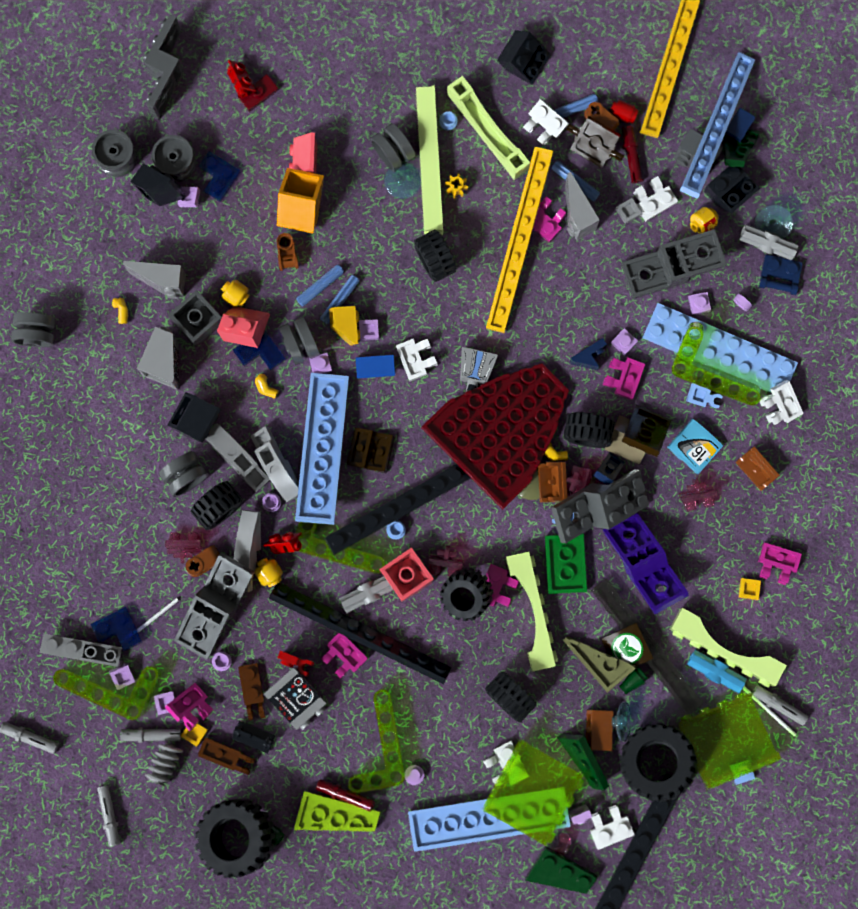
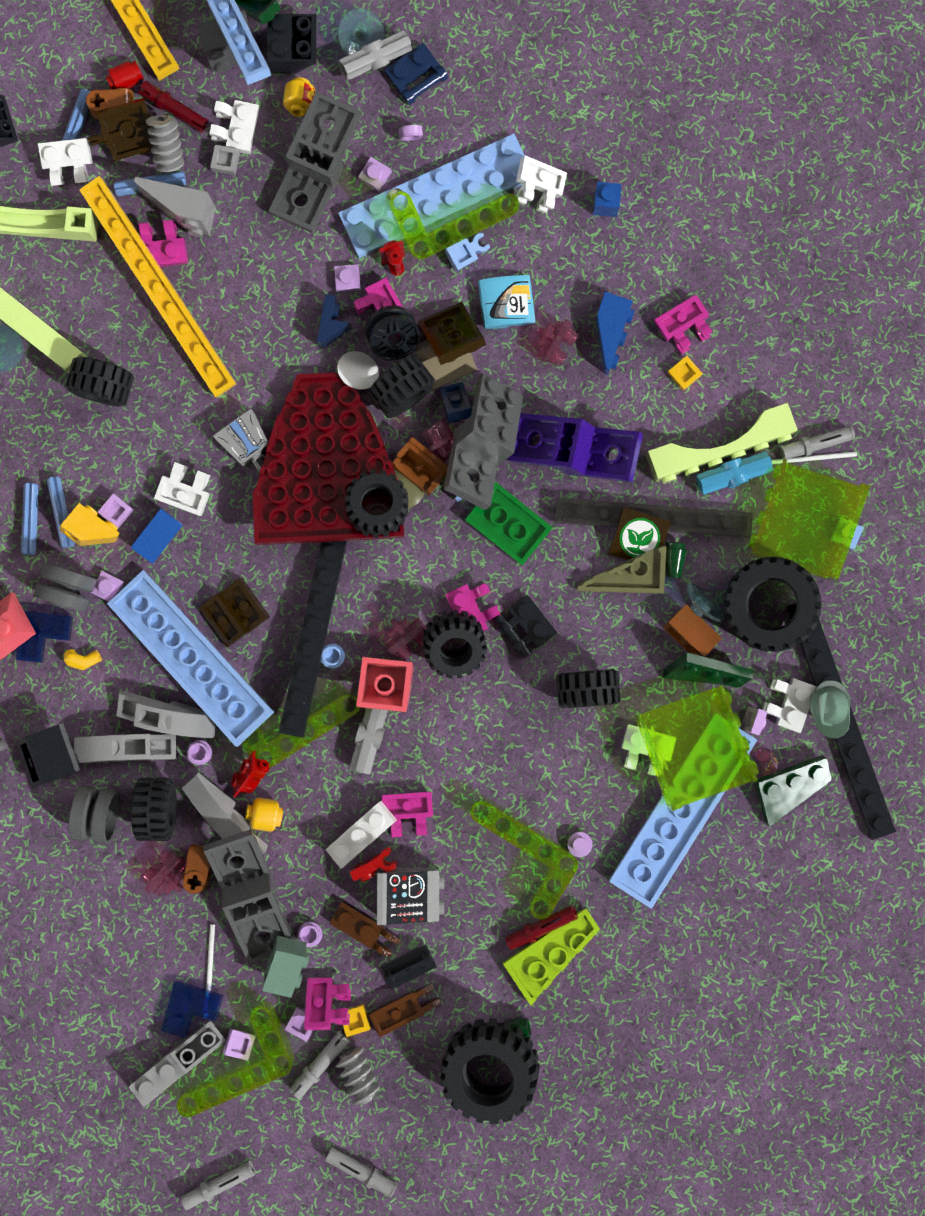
camera: 45 degrees left, 5 degrees up
black plate [269,583,452,685] -> none
yellow gear [445,174,468,198] -> none
yellowish green arch [506,552,558,672] -> none
yellow arm [544,443,568,461] -> none
dark orange hinge [735,447,780,491] -> none
none -> light grey piece [146,115,184,172]
none -> sand green brick [262,935,310,998]
none -> white plate [325,801,397,869]
none -> white sticker [337,351,379,389]
none -> black tyre [345,470,408,538]
none -> black wheel [365,306,420,361]
none -> red hinge [379,240,405,276]
none -> black plate [495,594,557,658]
none -> blue brick [593,182,622,217]
none -> blue slope [595,292,635,375]
none -> sand green piece [810,680,850,738]

